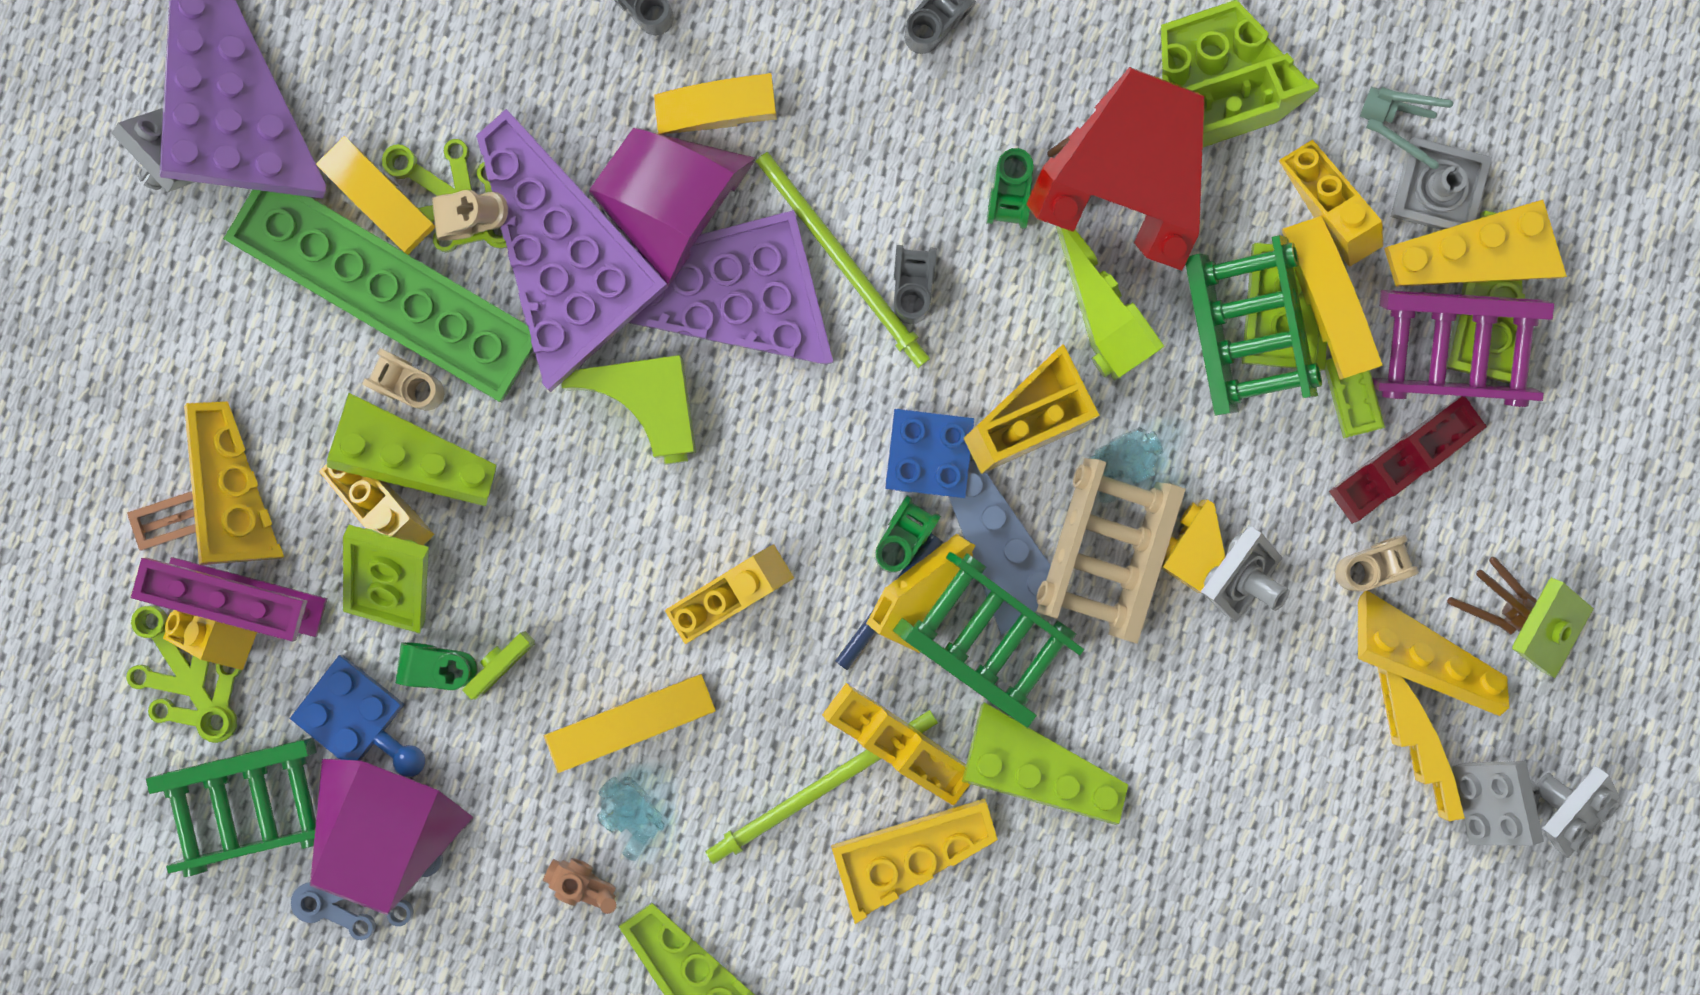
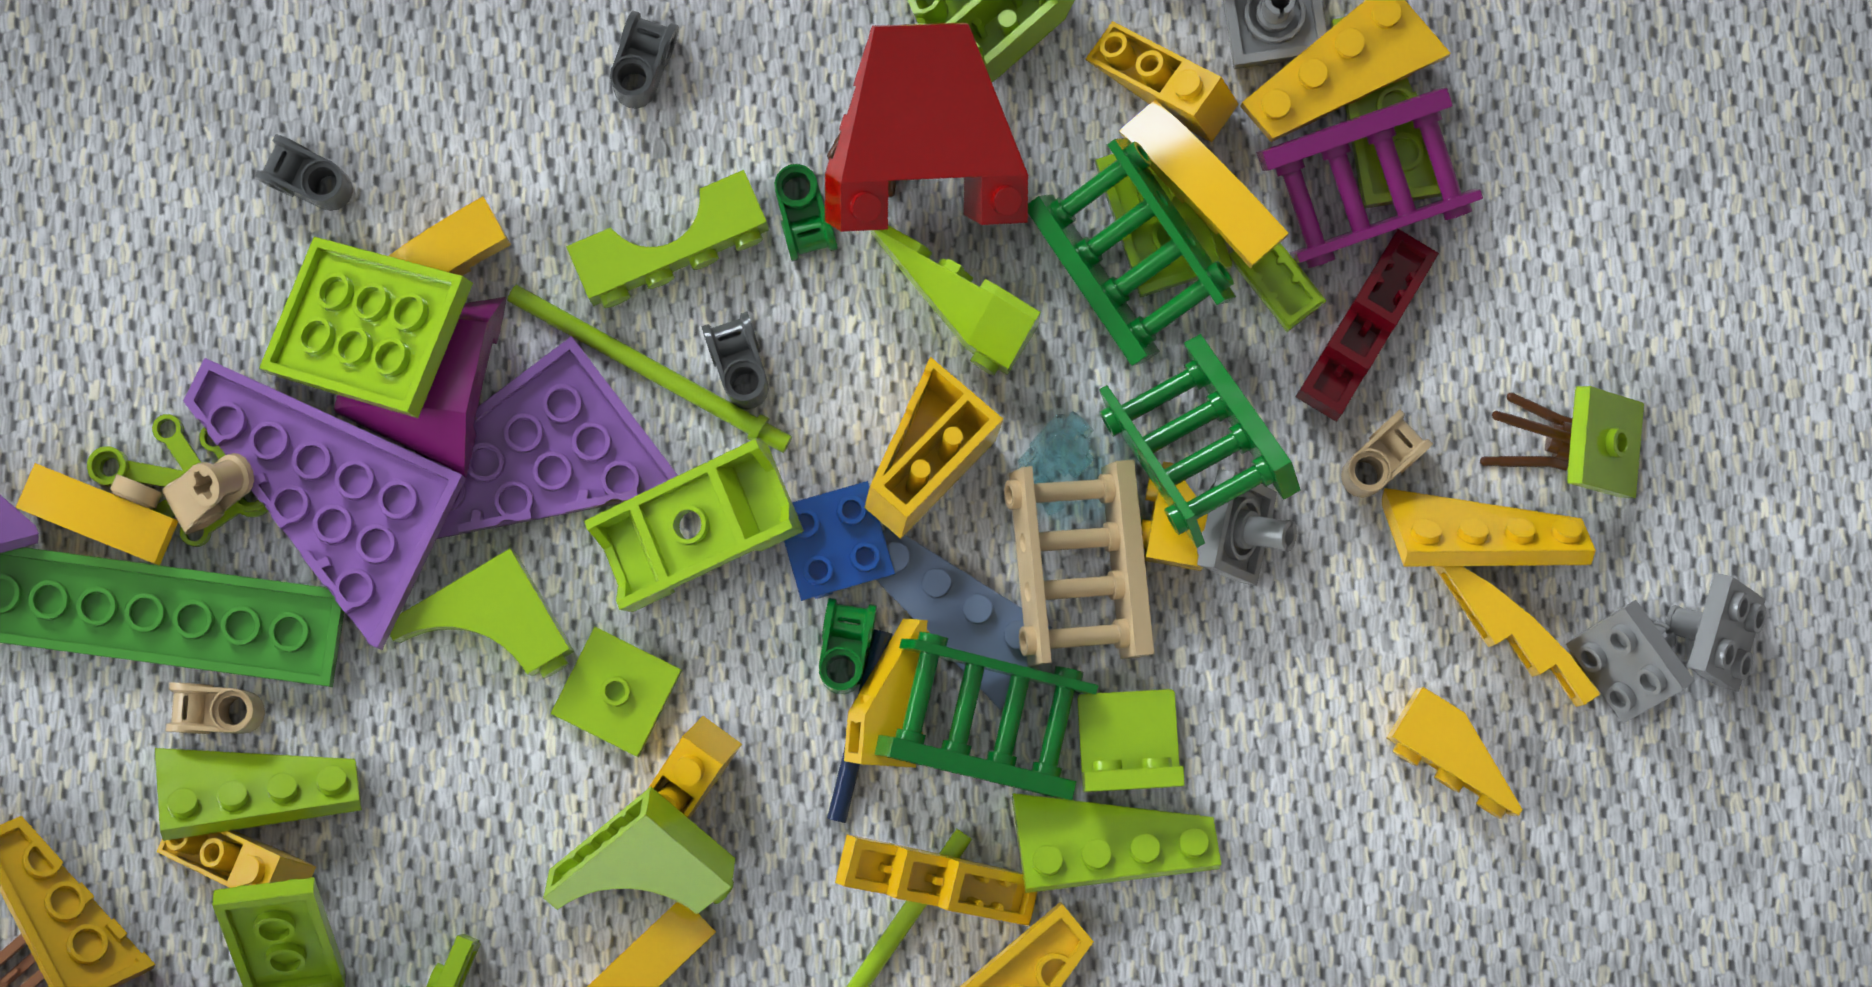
camera: 25 degrees left, 5 degrees down
none -> tan tile [110,474,162,510]
none -> lime plate [259,237,473,418]
none -> lime arch [543,787,735,914]
none -> lime plate [550,626,682,757]
none -> lime arch [566,170,769,308]
none -> lime piece [584,439,804,612]
none -> lime bracket [1077,689,1185,792]
none -> green fence [1099,334,1301,548]
none -> yellow slope [1386,687,1523,819]

